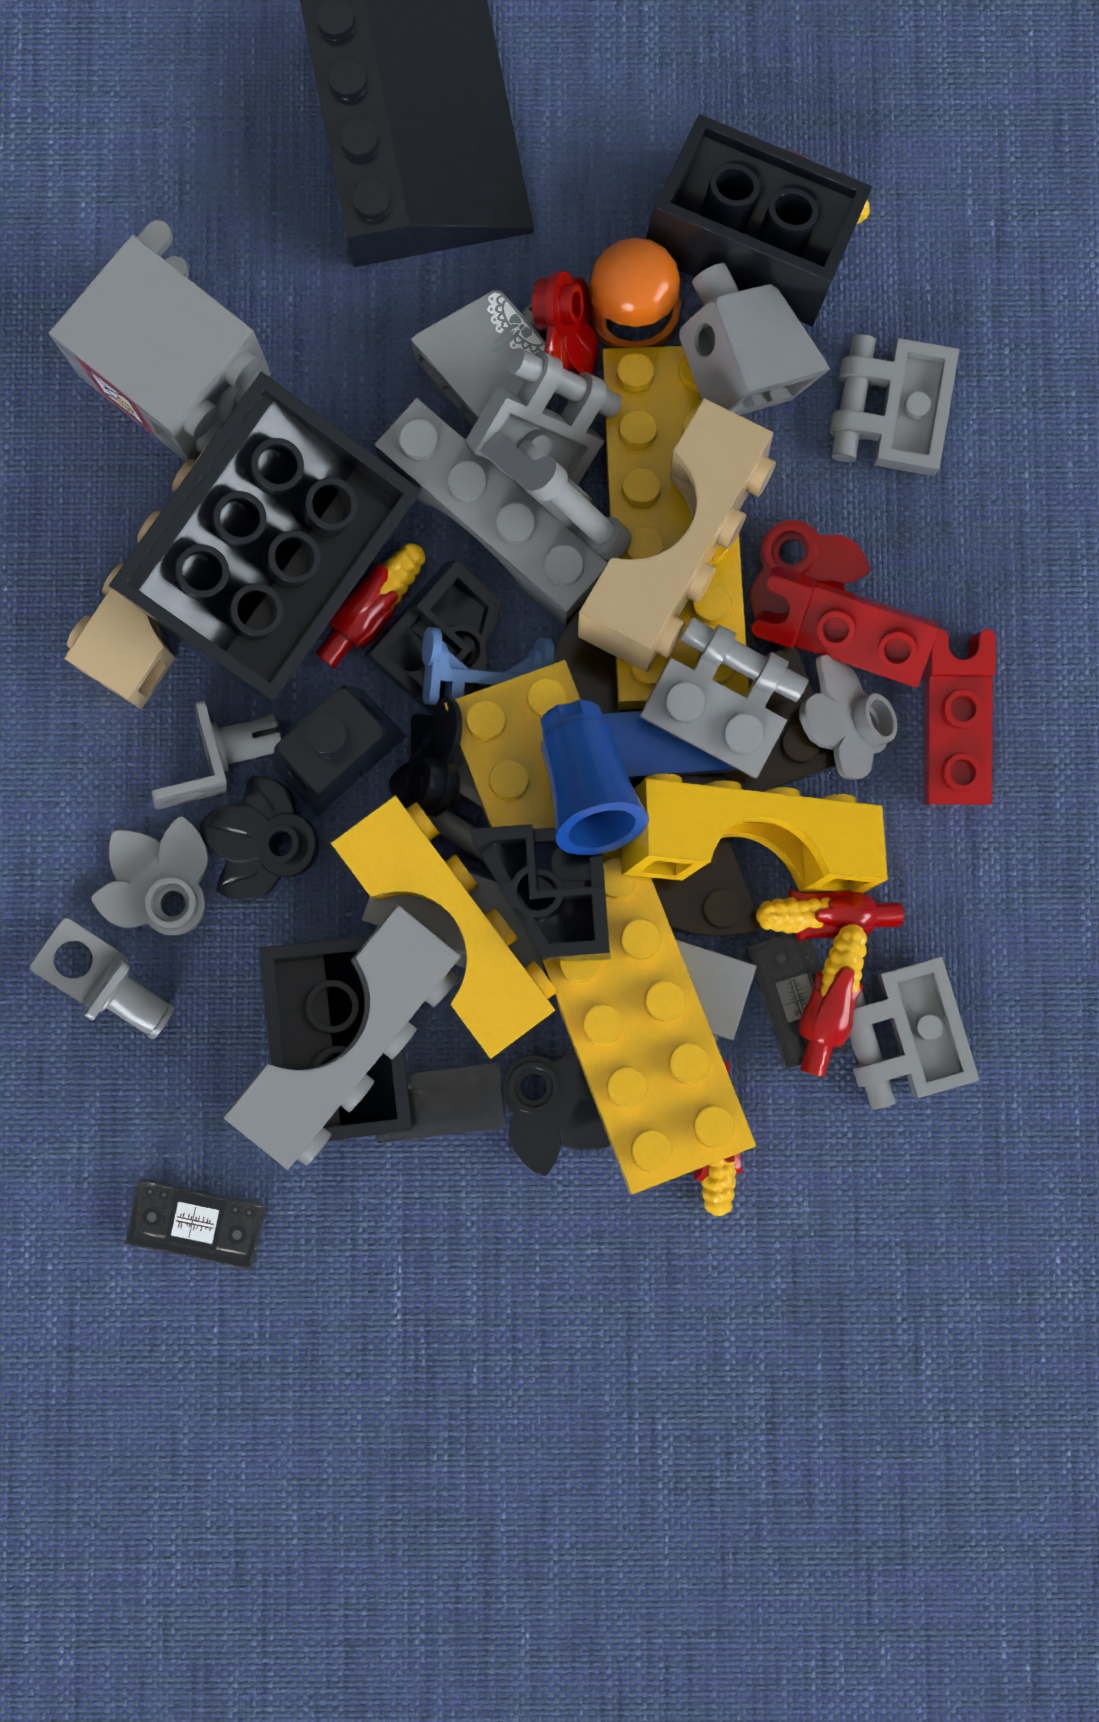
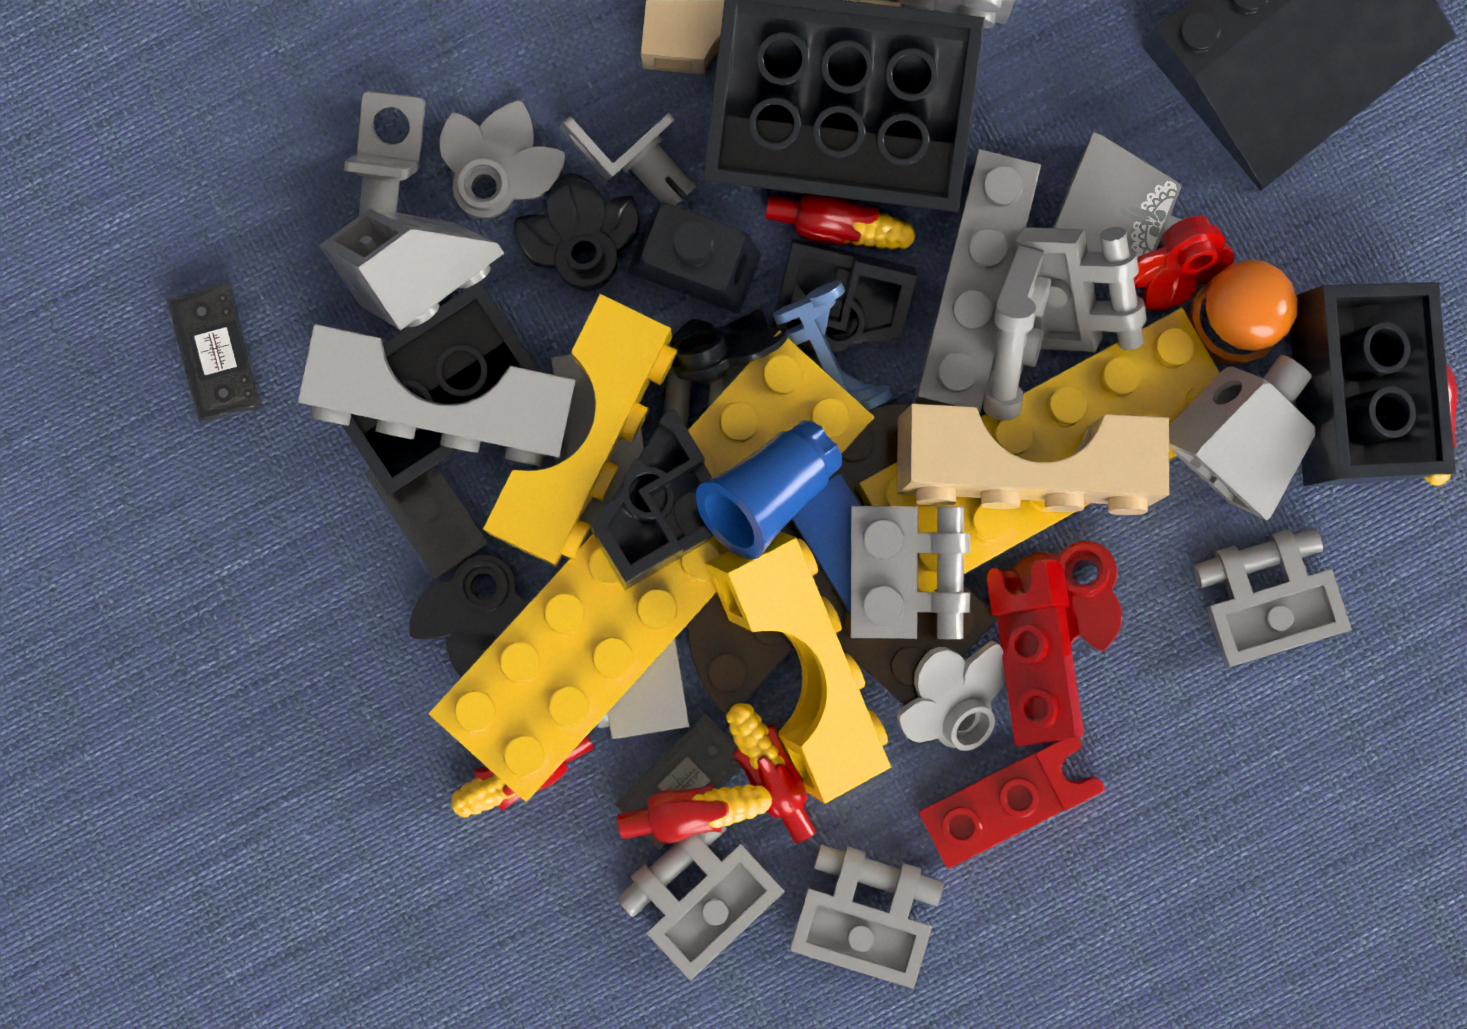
camera: 65 degrees right, 0 degrees up
none -> slope [319,208,504,330]
none -> light grey plate [789,844,944,989]

